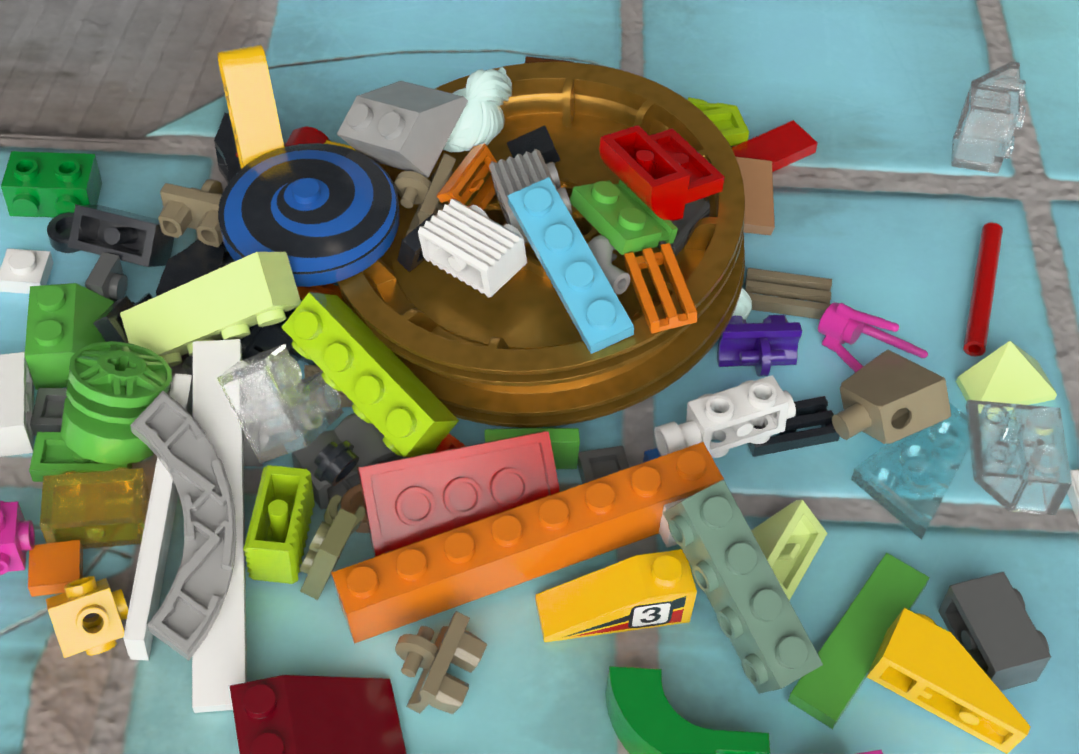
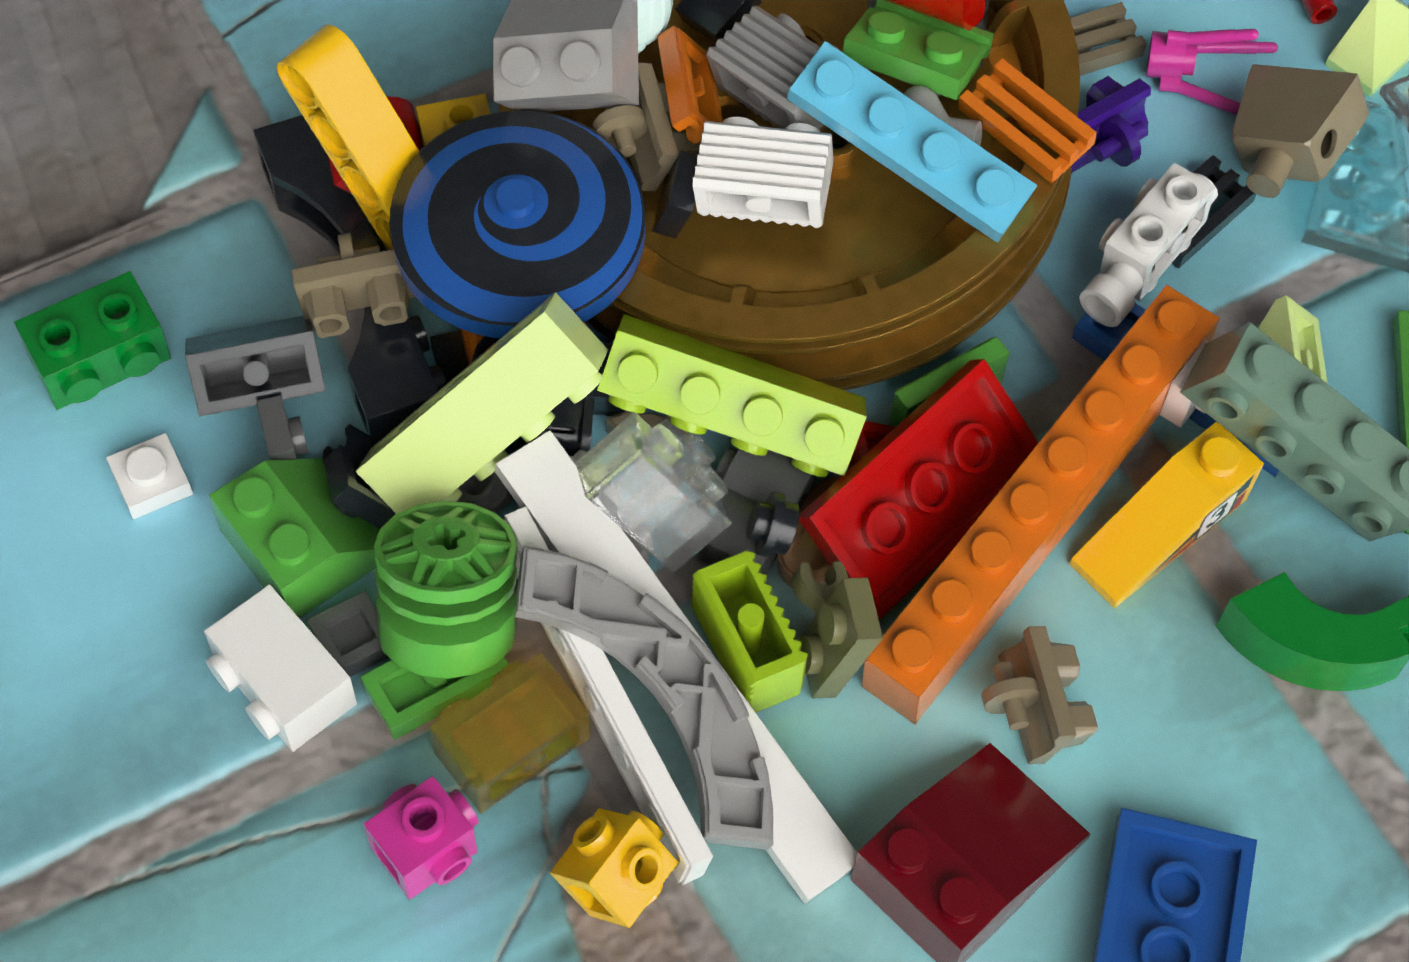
camera: 30 degrees left, 10 degrees up
orange tile [28,540,83,597] -> none
black tile [47,212,80,253] -> none
dark grey tile [577,446,630,484] -> none

